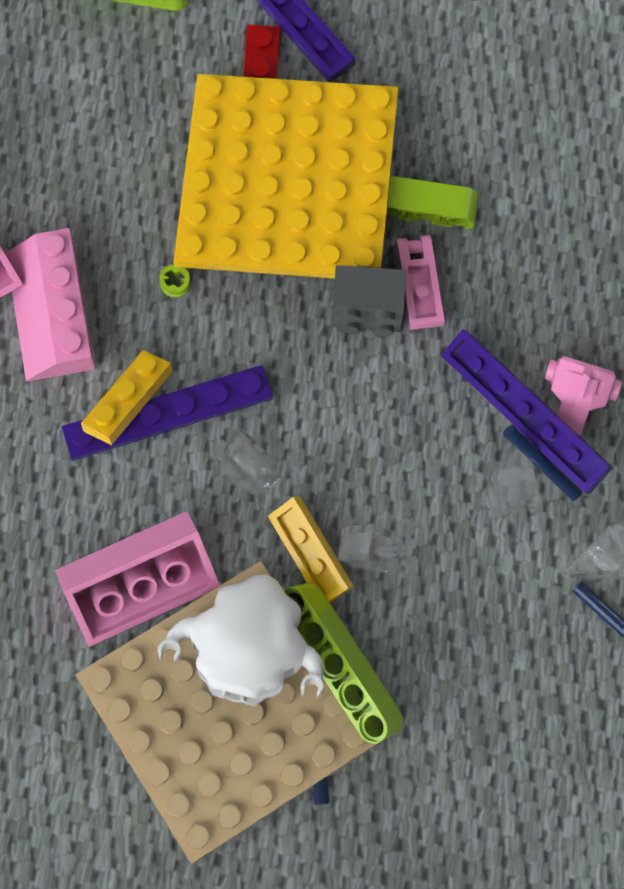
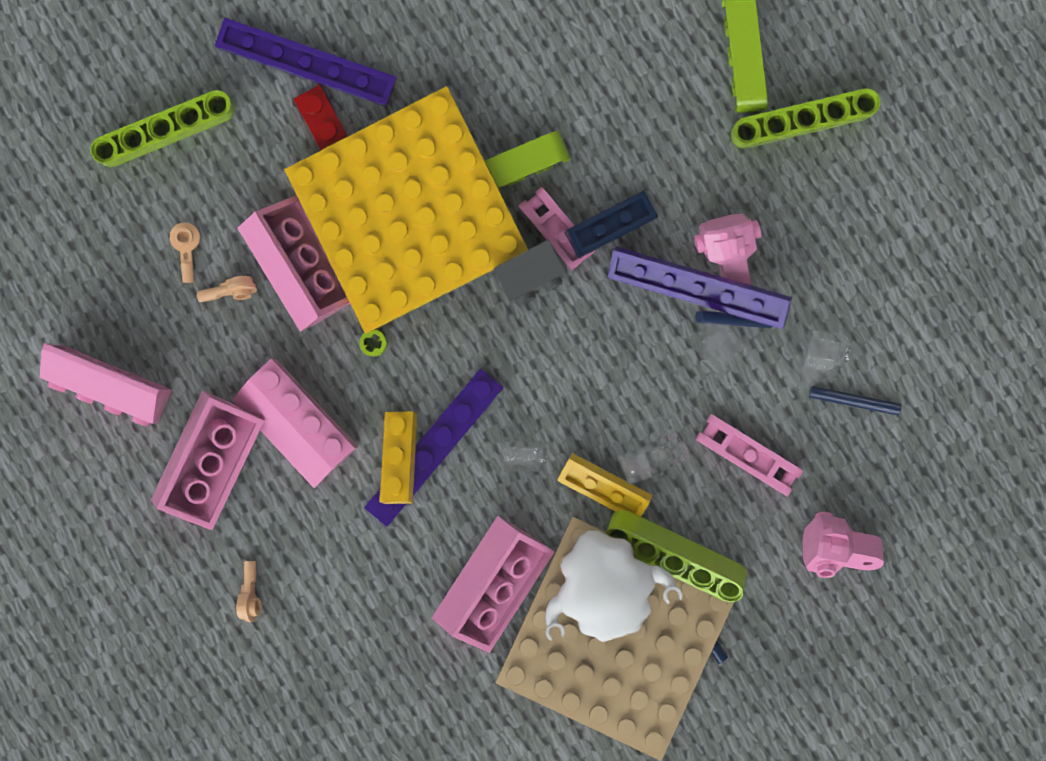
camera: 30 degrees left, 15 degrees up
none -> light nougat plate [169,222,200,283]
none -> light nougat plate [197,276,257,303]
none -> bright pink slope [238,195,350,332]
none -> dark blue tile [564,190,658,259]
none -> bright pink plate [695,414,804,497]
none -> bright pink piece [802,512,884,578]

